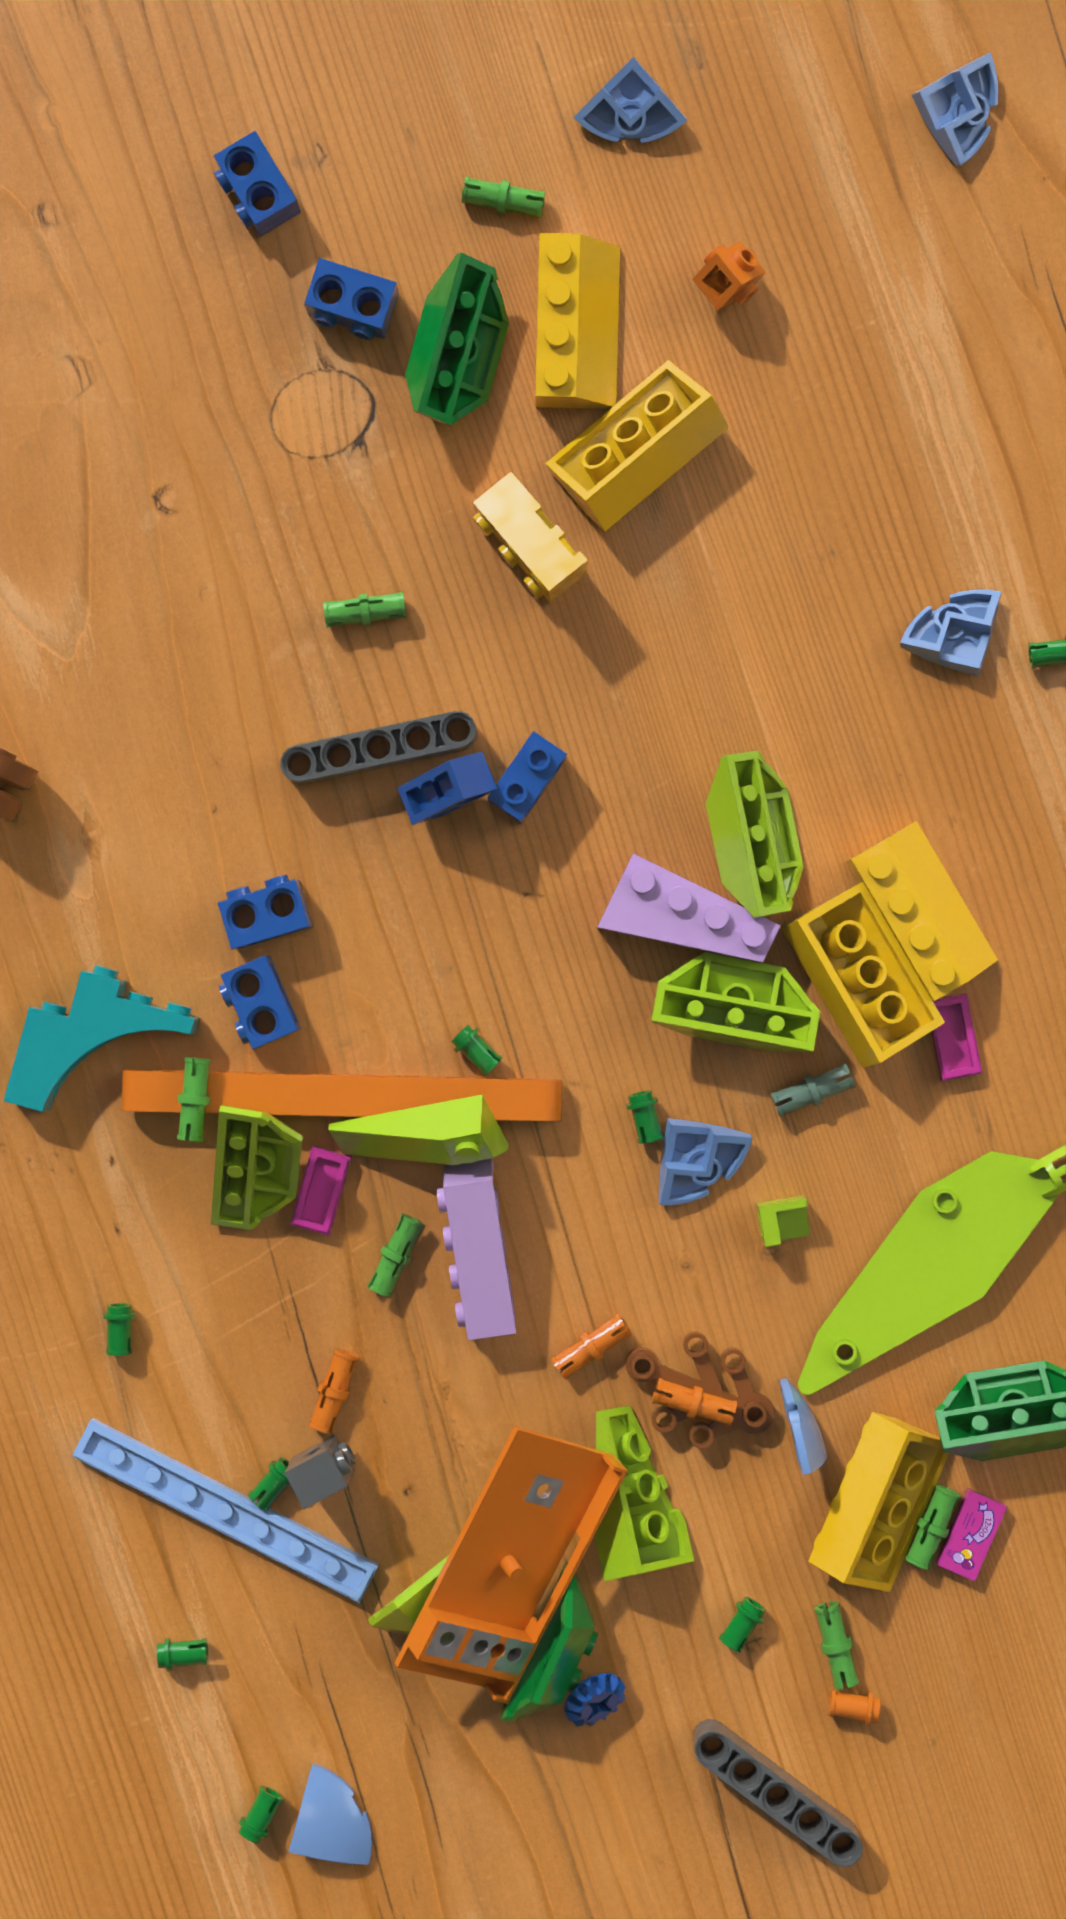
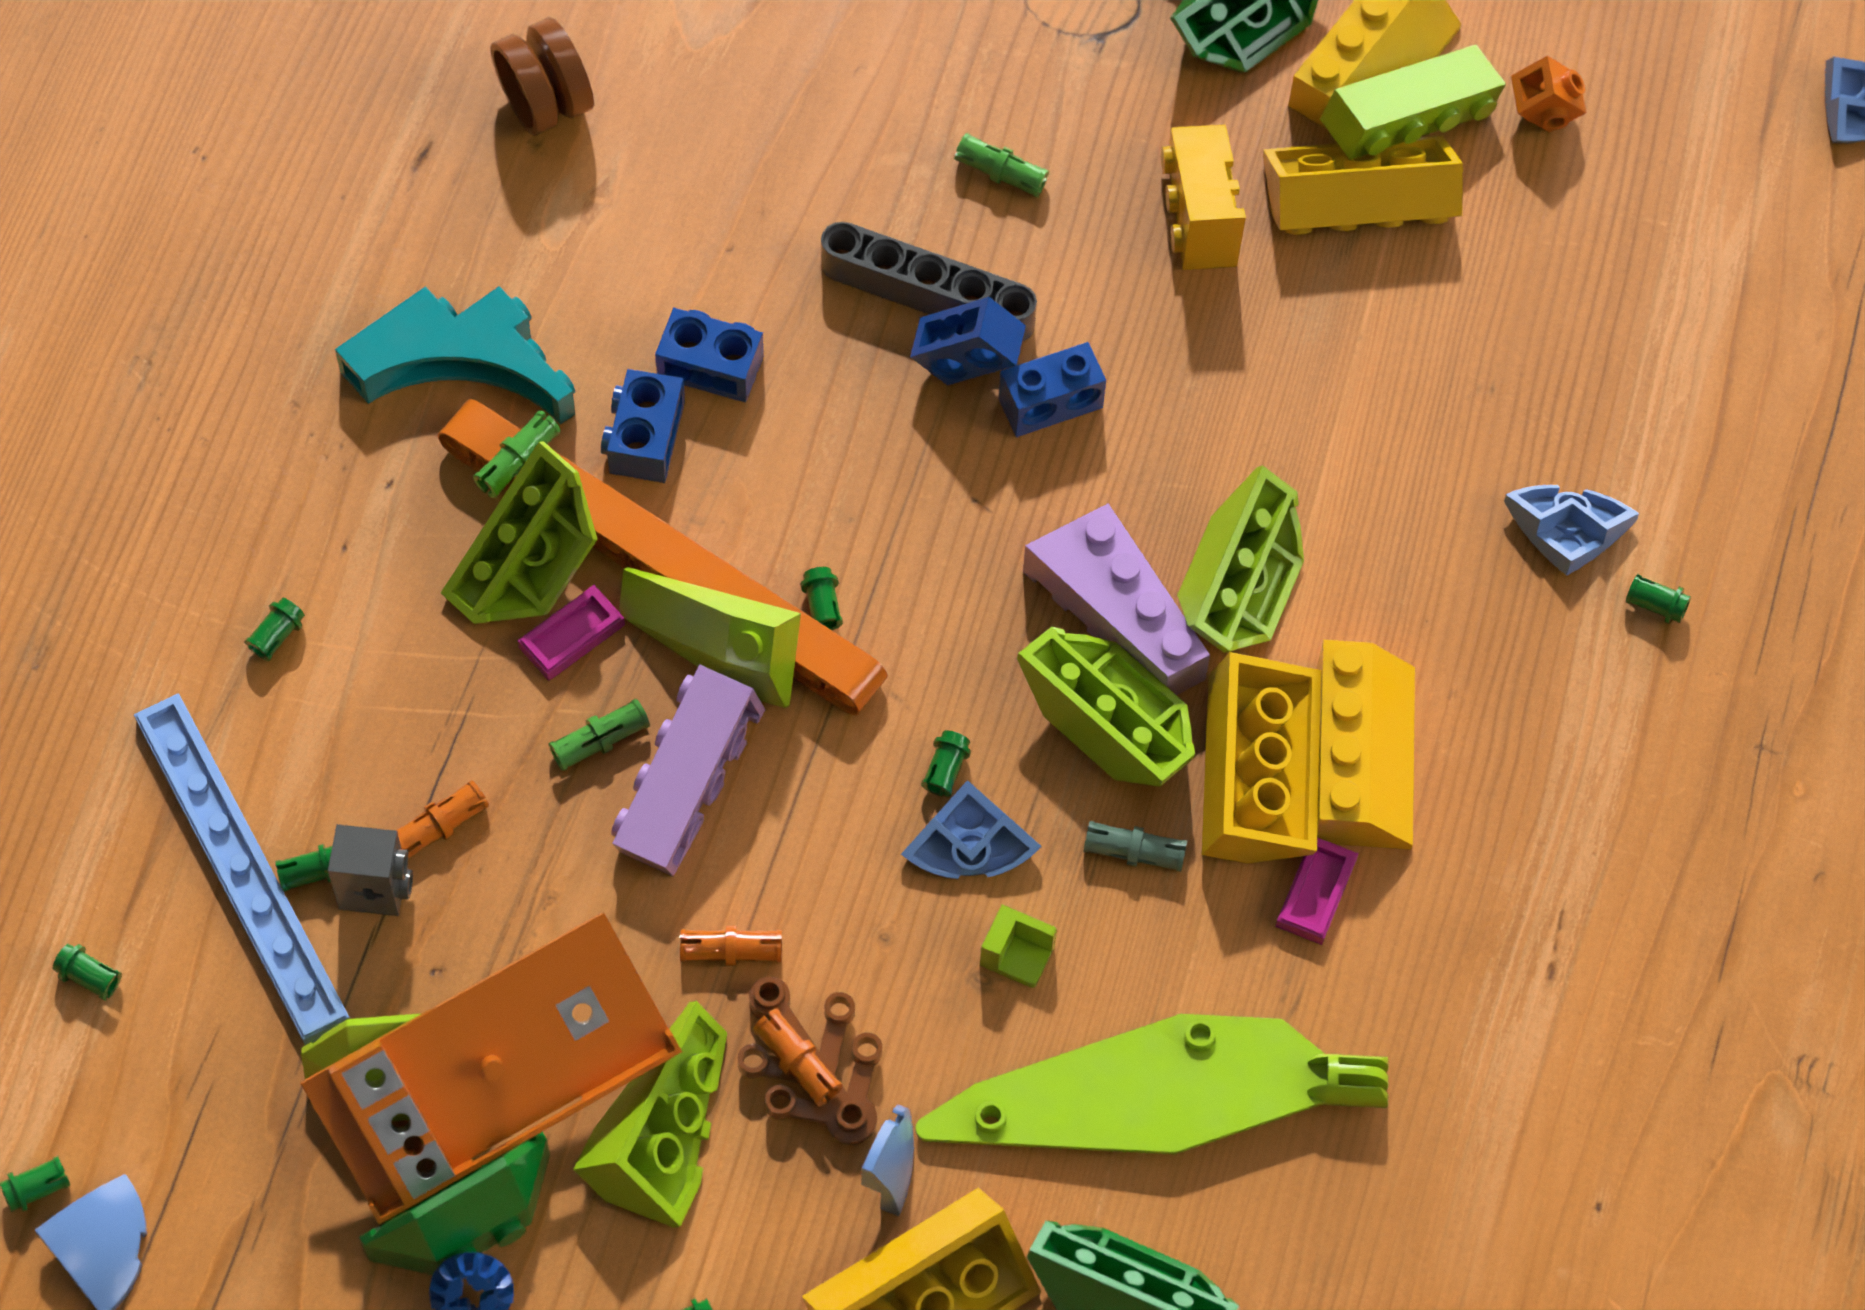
camera: 30 degrees right, 25 degrees down
none -> brick [1320,45,1506,160]

